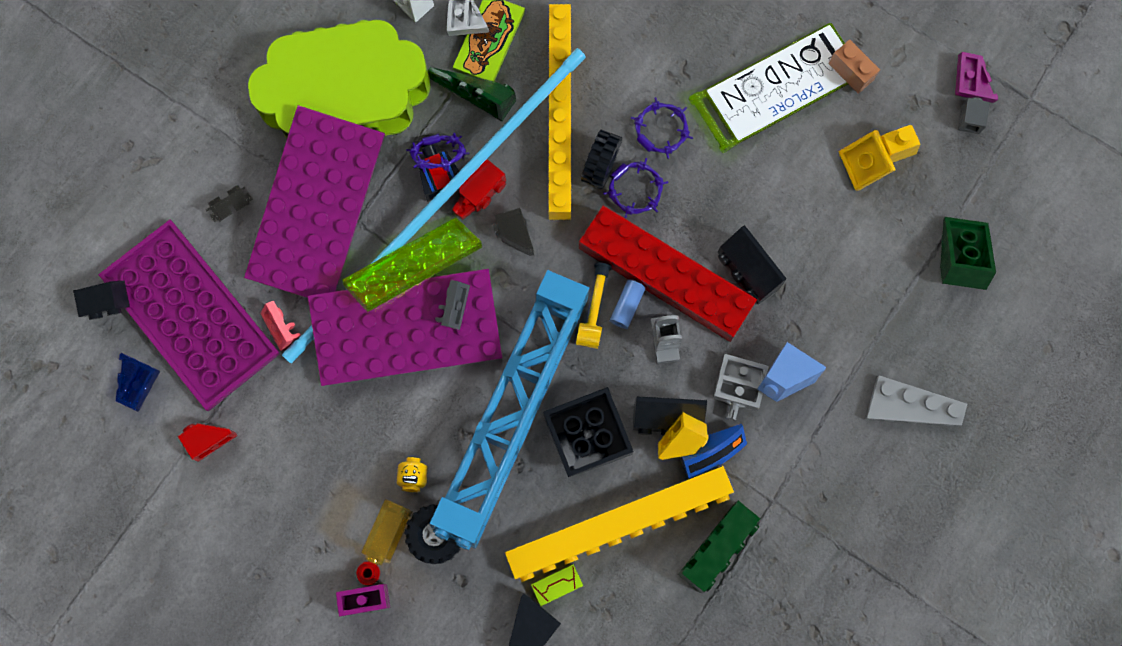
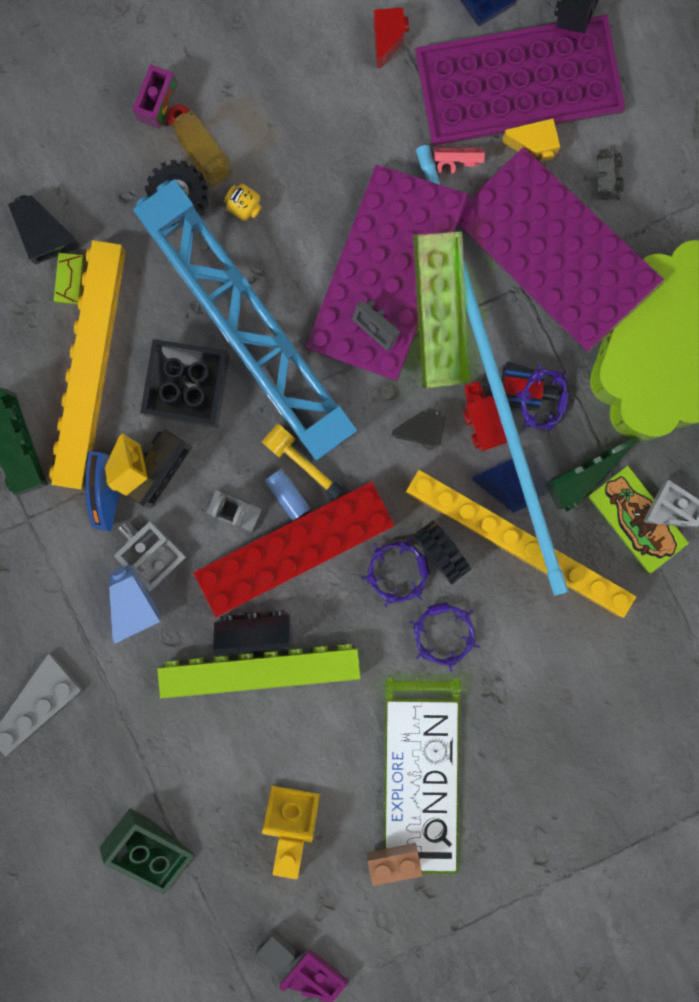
camera: 120 degrees right, 10 degrees up
none -> lime brick [157,643,360,699]
none -> clear blue wing [472,459,527,513]
none -> yellow slope [502,119,560,162]

